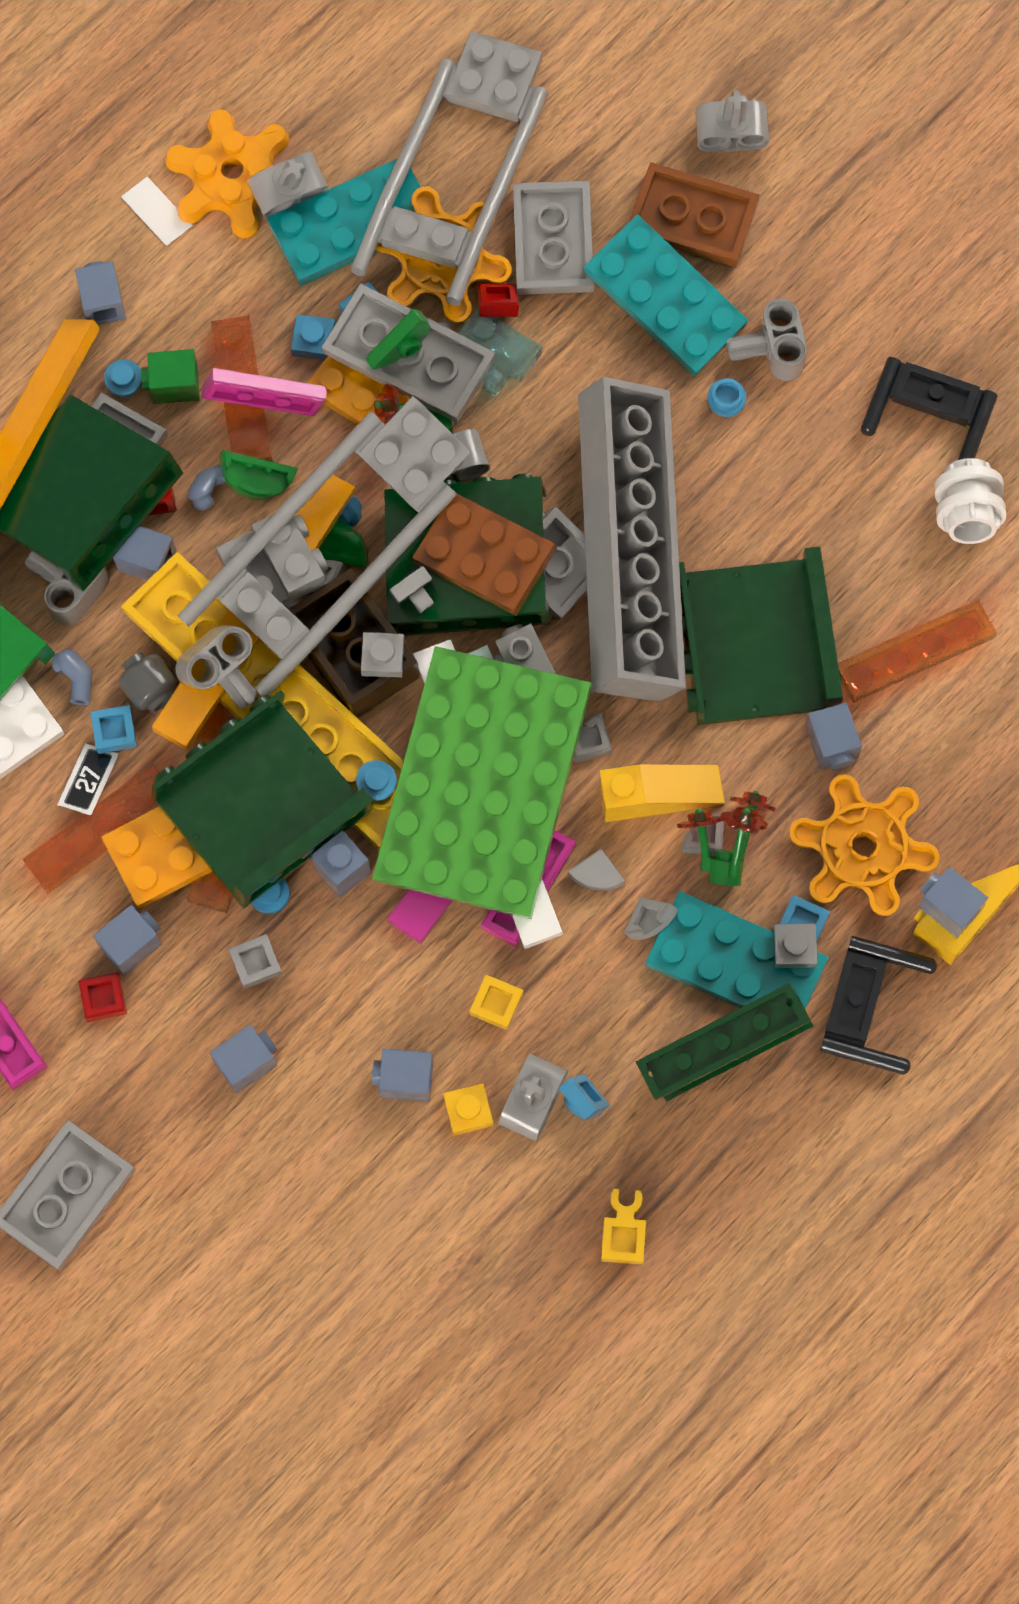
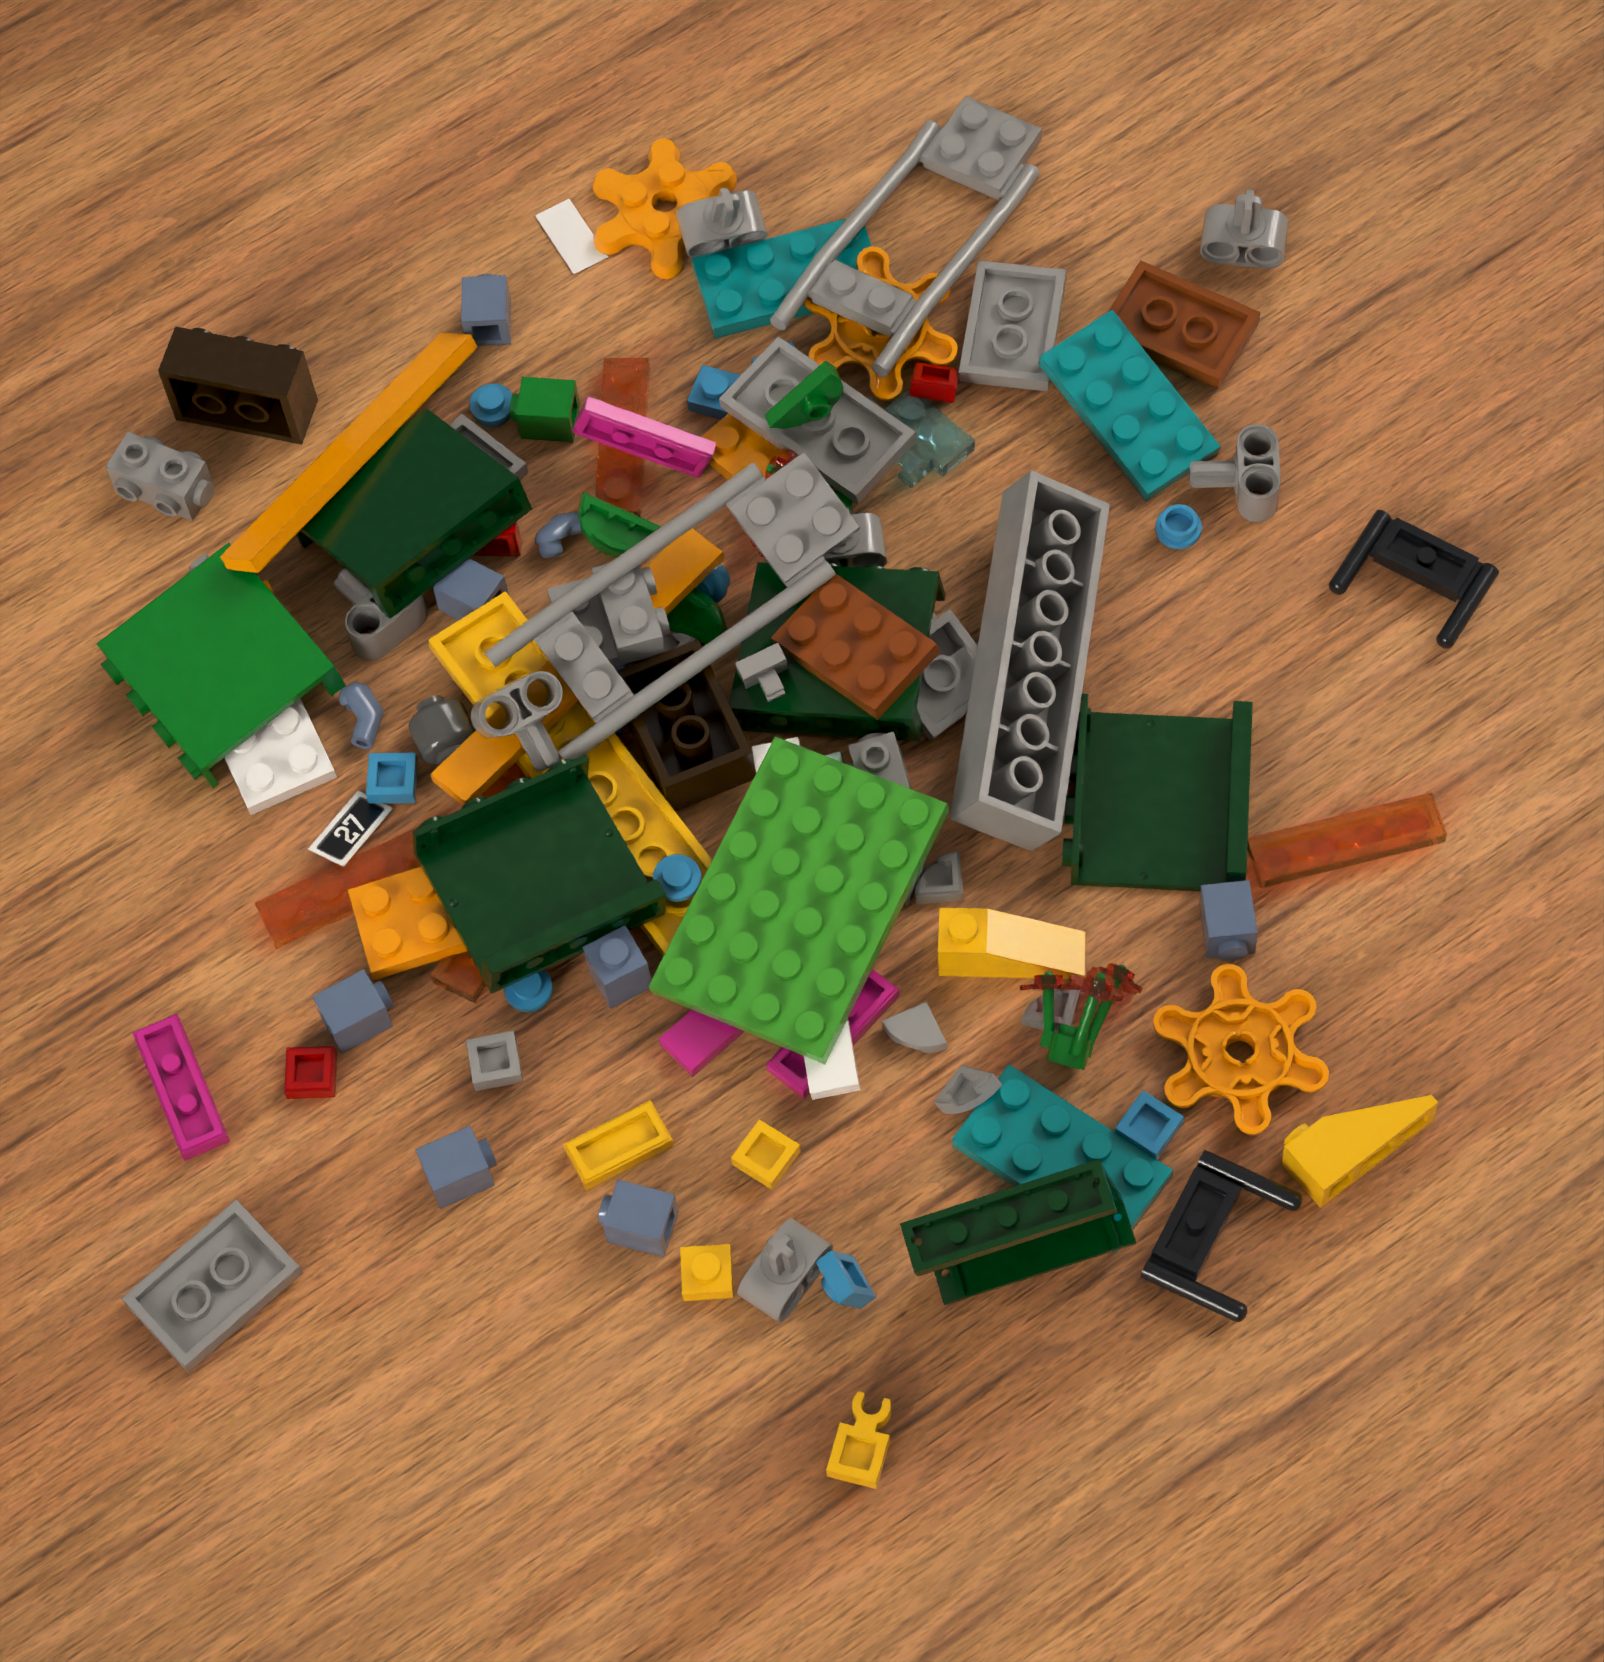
camera: 15 degrees right, 10 degrees down
light grey plate [361,632,404,677] -> none
light grey plate [773,924,817,968] -> none
sand blue brick [919,866,988,938] -> none
white piece [934,458,1006,544] -> none
none -> yellow tile [563,1100,674,1191]

